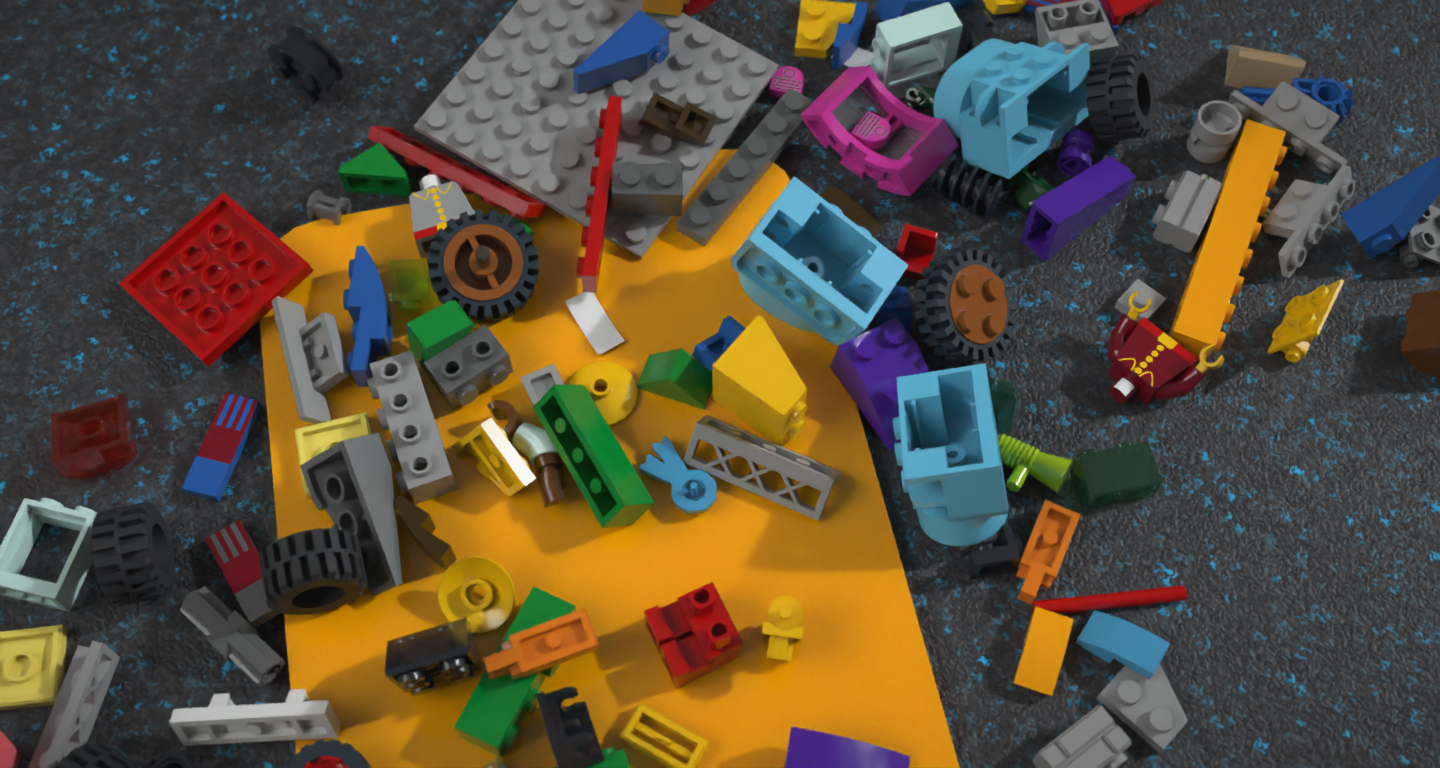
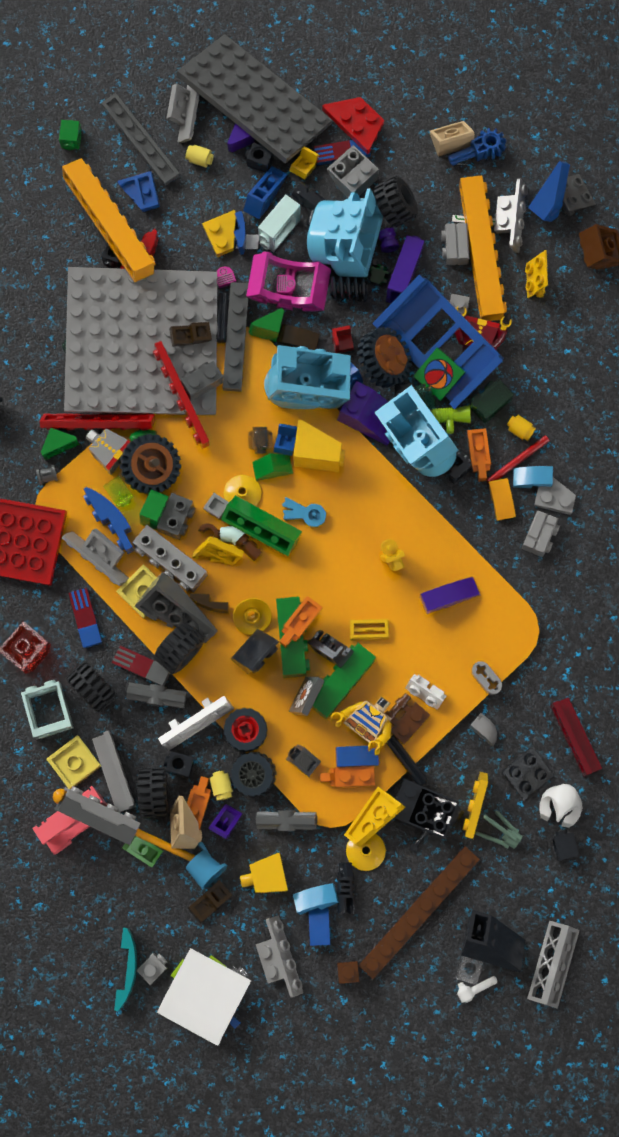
camera: 30 degrees left, 15 degrees up
white sticker [565,292,625,355] -> none
blue slope [573,10,670,94] -> none
red hips [644,582,744,689] -> none
light grey fence [683,415,841,521] -> none
dark green arm [904,86,936,112] -> none
light grey wheel [1186,100,1242,164] -> none
light grey bracket [1228,81,1348,174] -> none
none -> black axle [216,293,229,343]
none -> clear smoke head [248,427,273,454]
none -> green slope [249,308,284,342]
none -> blue piece [372,274,504,409]
none -> tile [413,348,466,401]
none -> yellow brick [507,415,536,441]

